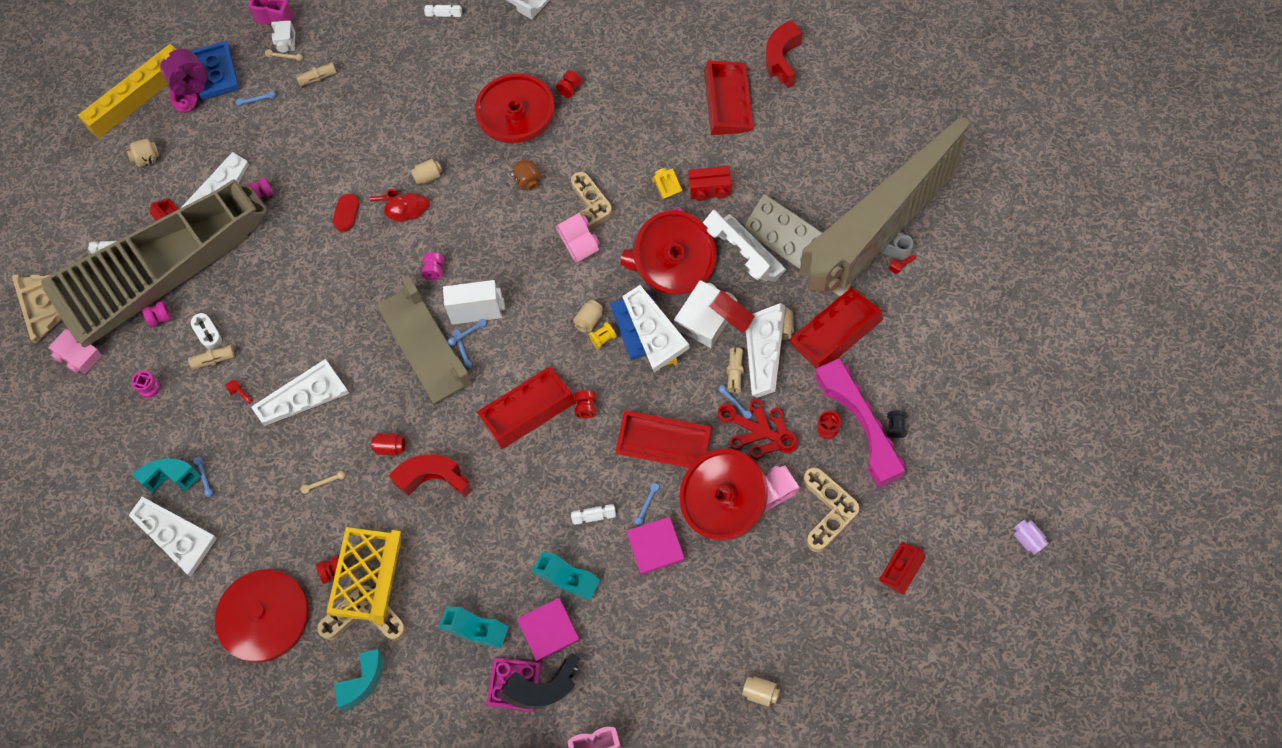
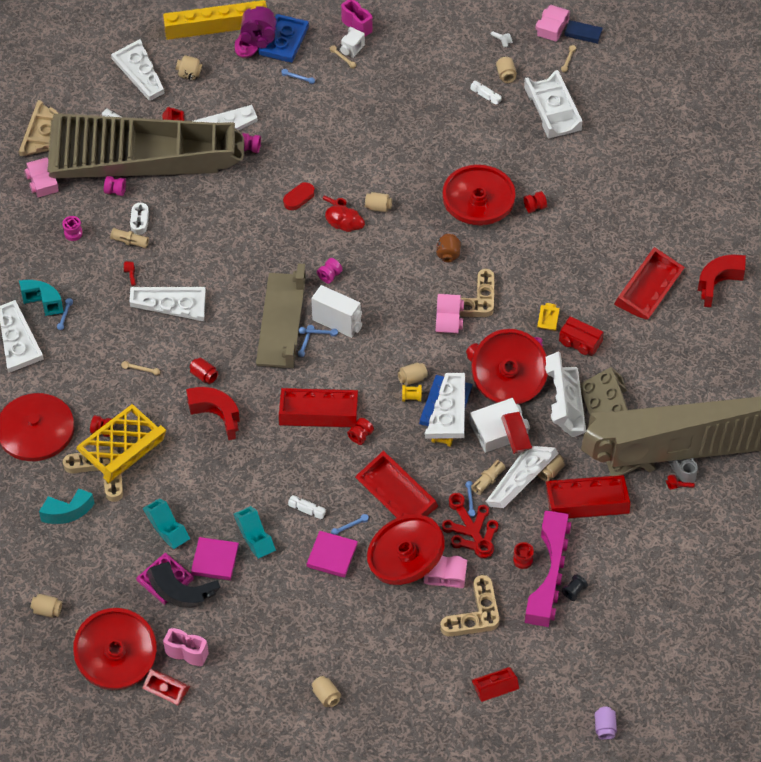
camera: 30 degrees right, 10 degrees down
tan pin [296,62,337,87] -> none
none -> white wing [111,39,164,101]

